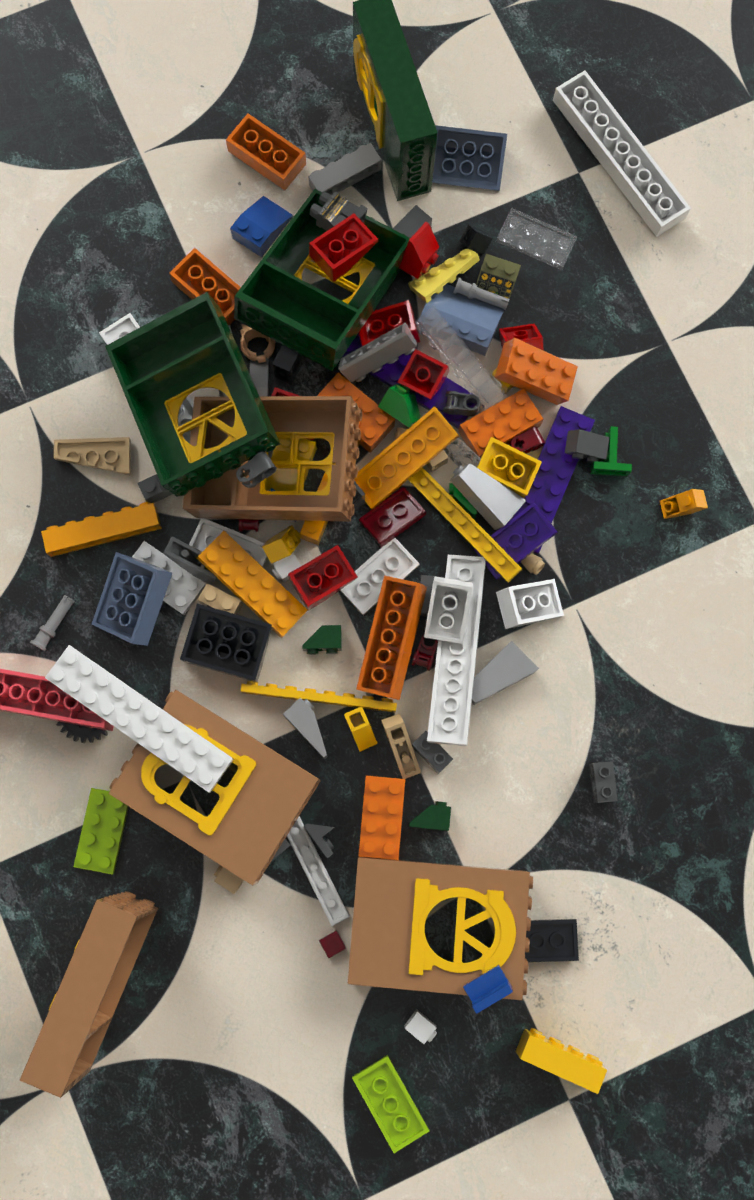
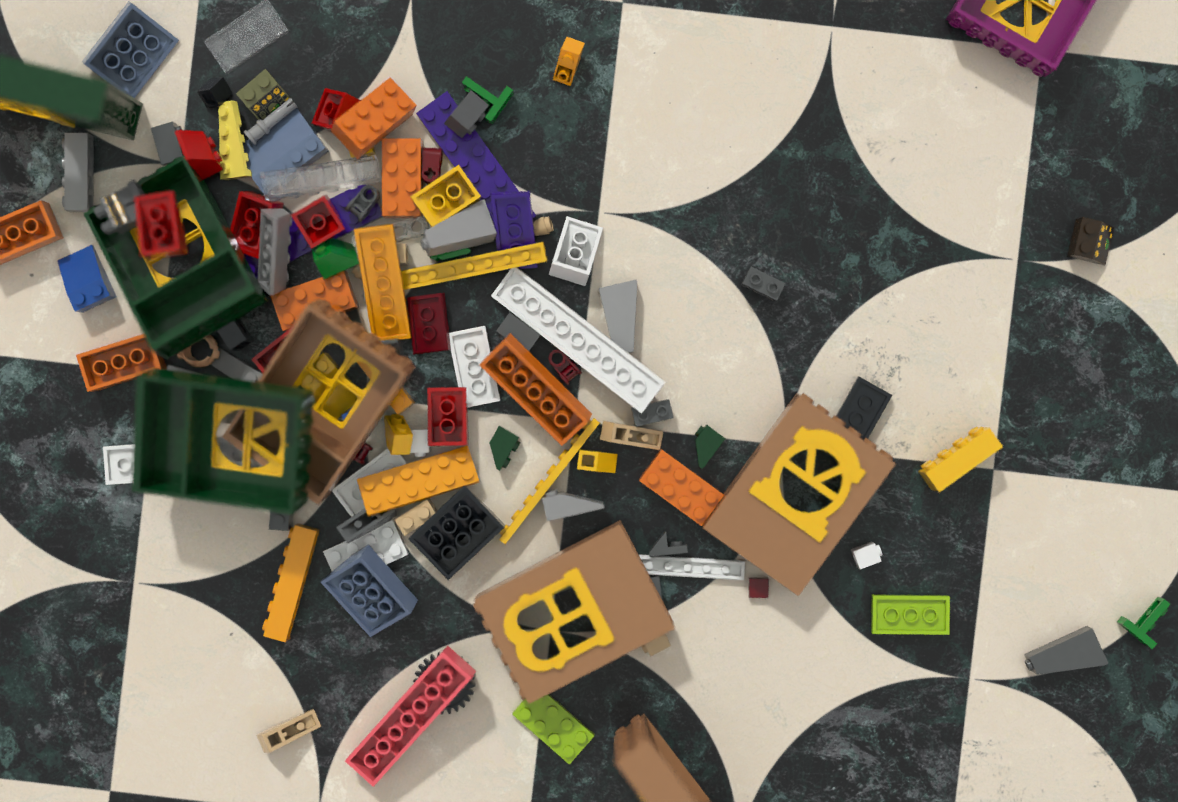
camera: 55 degrees left, 10 degrees up
light grey pin [30,595,75,651] -> none
white plate [45,645,234,793] -> none
tan wing [54,437,131,475] -> none
dark grey piece [236,452,277,488] -> none
white slope [424,576,473,644] -> none
blue panel [463,965,513,1014] -> none

